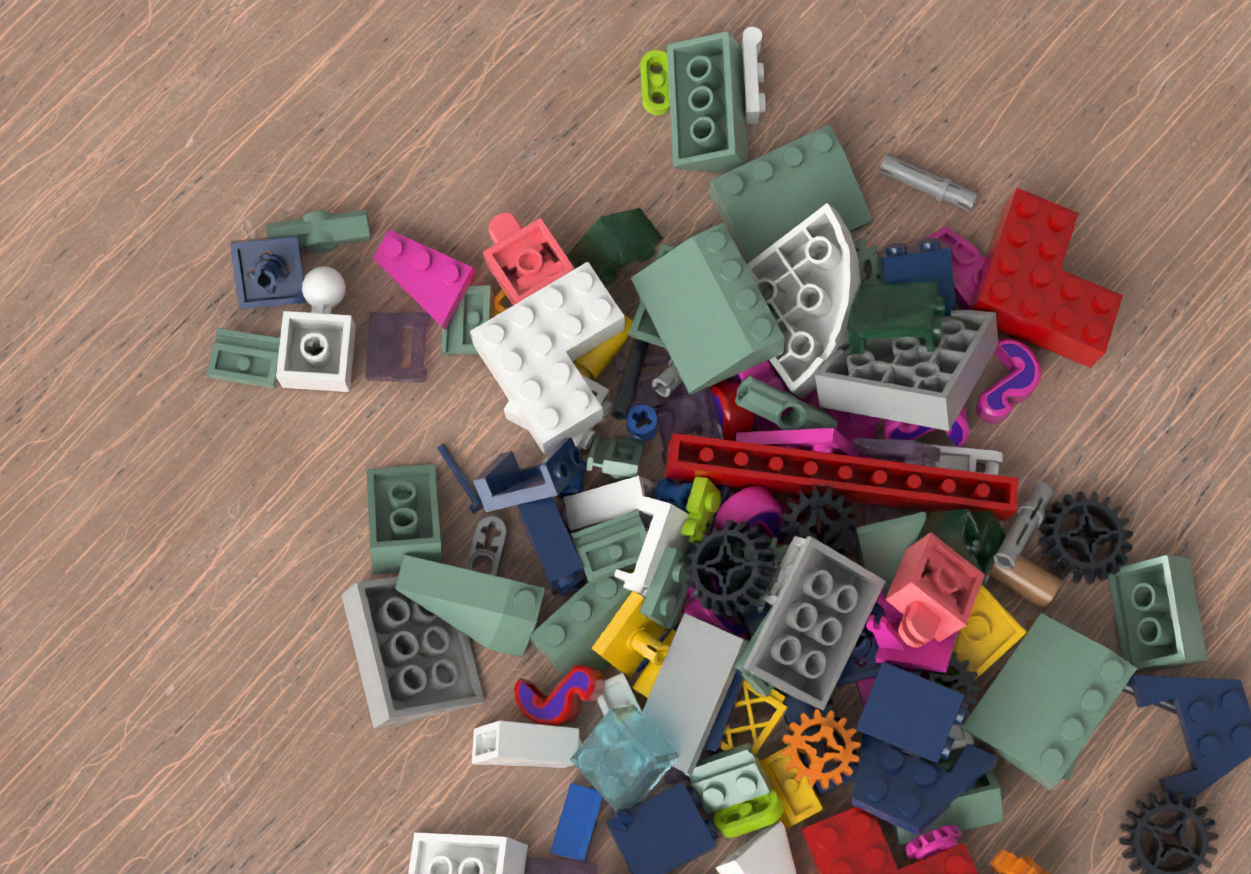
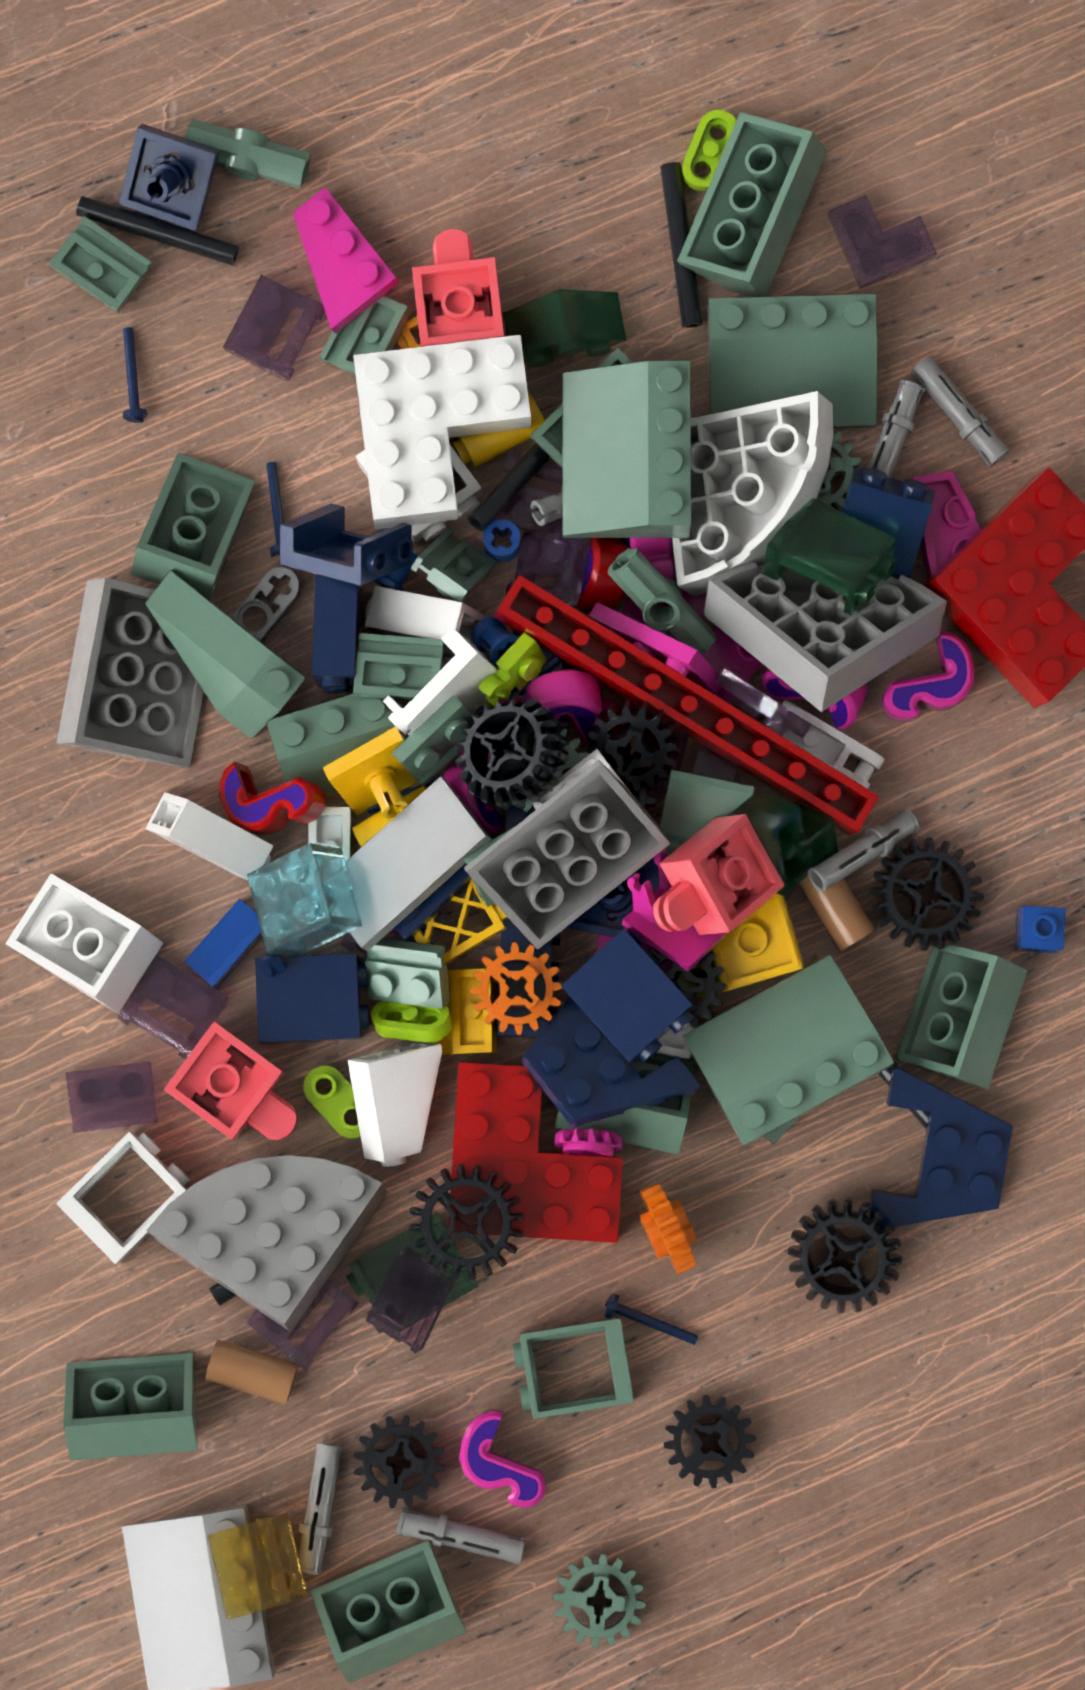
camera: 25 degrees right, 10 degrees up
white brick [276,266,356,392] -> none
white plate [742,27,765,125] -> none
none -> black piece [76,196,239,266]
none -> dark blue piece [123,327,148,423]
none -> black piece [660,162,702,328]
none -> clear purple plate [827,195,937,289]
none -> light grey pin [868,379,925,478]
none -> blue brick [1015,906,1065,954]

